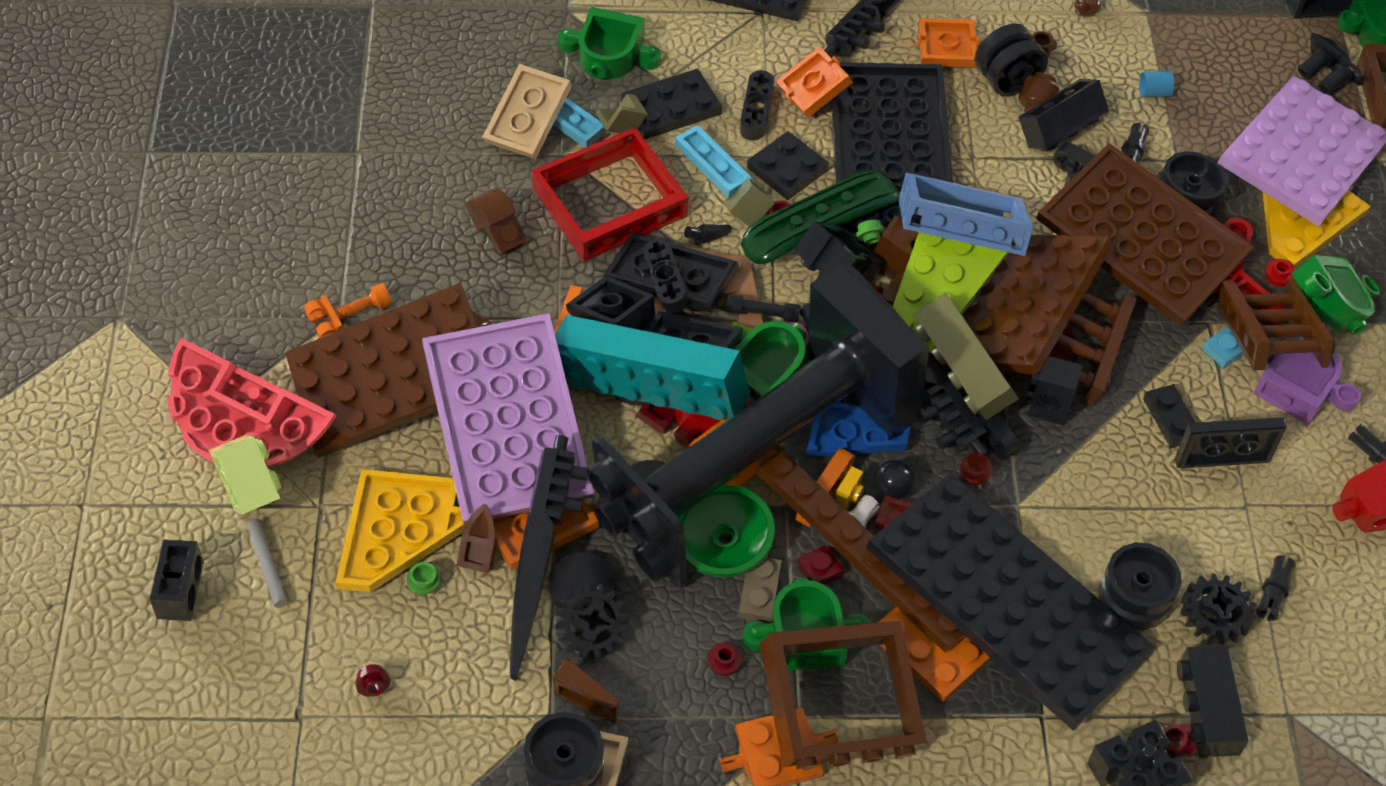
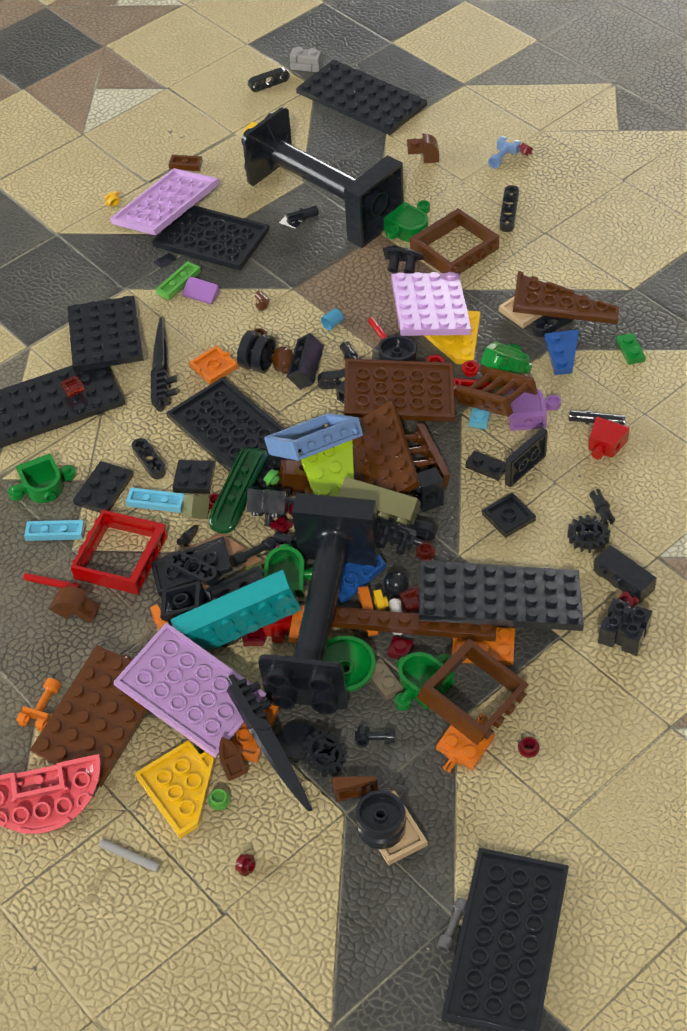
camera: 35 degrees left, 5 degrees down
black brick [149,539,204,621] -> none
yellowish green brick [209,435,282,515] -> none
tan plate [482,64,572,160] -> none
olive panel [596,94,648,133] -> none
dark red plate [707,642,742,676] -> none
orange plate [775,46,853,118] -> none
black wheel [1099,542,1182,630] -> none
none -> red bar [23,573,80,588]
none -> black bar [355,725,395,747]
none -> red bar [367,317,388,339]
none -> black tile [482,493,536,538]

